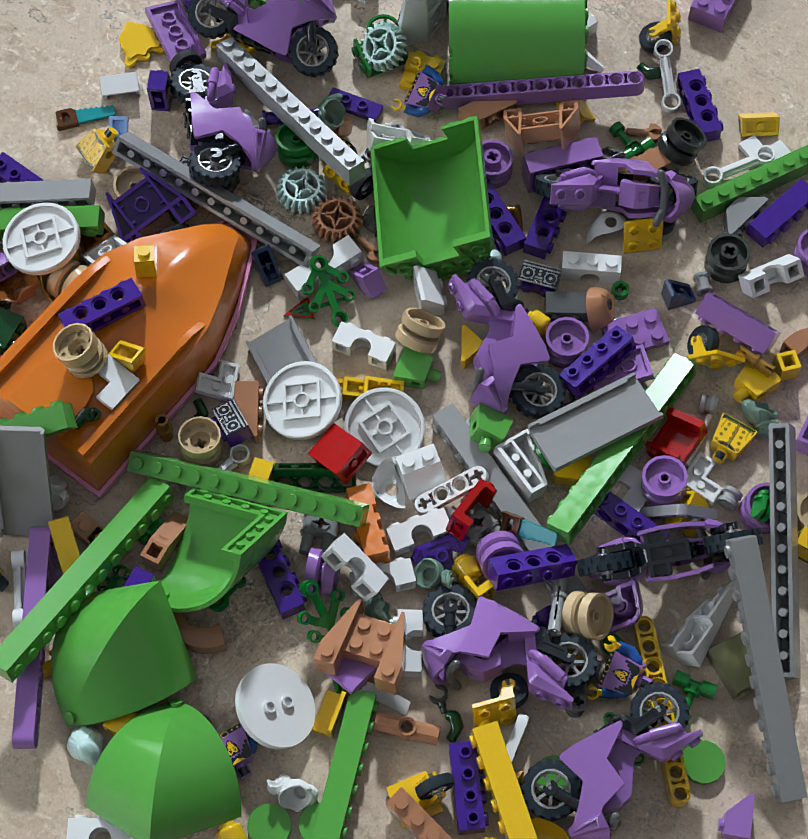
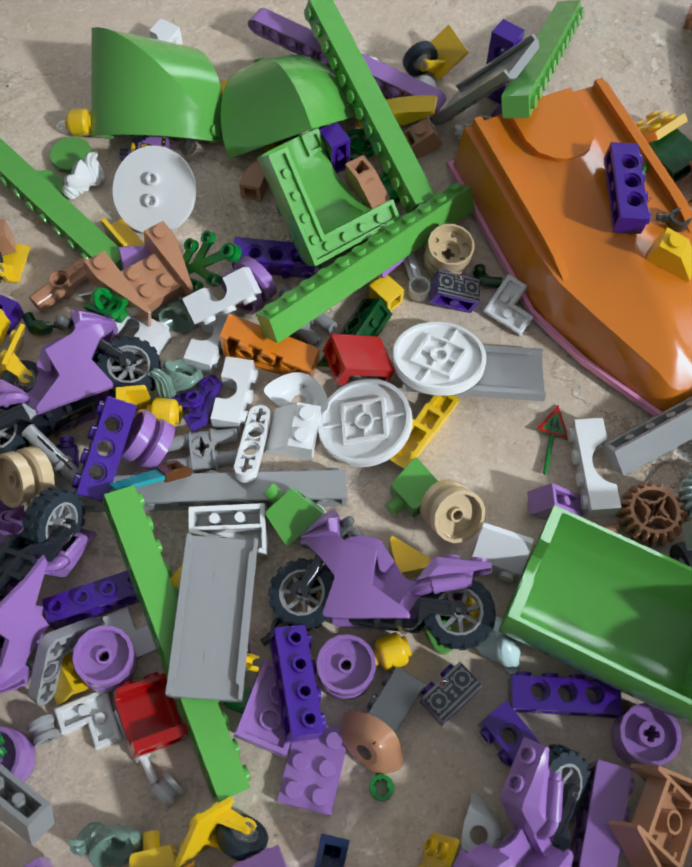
camera: 120 degrees right, 0 degrees up
tan wheel [53,323,108,379] -> none
light aqua hair [67,725,104,770] -> none
dark green arm [75,407,101,430] -> none
white tile [97,354,140,411] -> none
yellow slope [109,340,146,374] -> none
pearl gold pin [155,414,173,442] -> none
nougat slope [234,381,264,444] -> none
dark blue slope [251,244,283,287] -> none
green plant [301,255,356,327] -> none
white arch [332,321,396,370] -> none
red panel [445,478,497,542] -> none
pearl gold bar [507,204,523,232] -> none
white arch [561,251,622,284] -> none
yellow torso [710,413,757,464] -> none
none -> green hips [83,287,129,323]
none -> pearl dark grey piece [656,208,692,232]

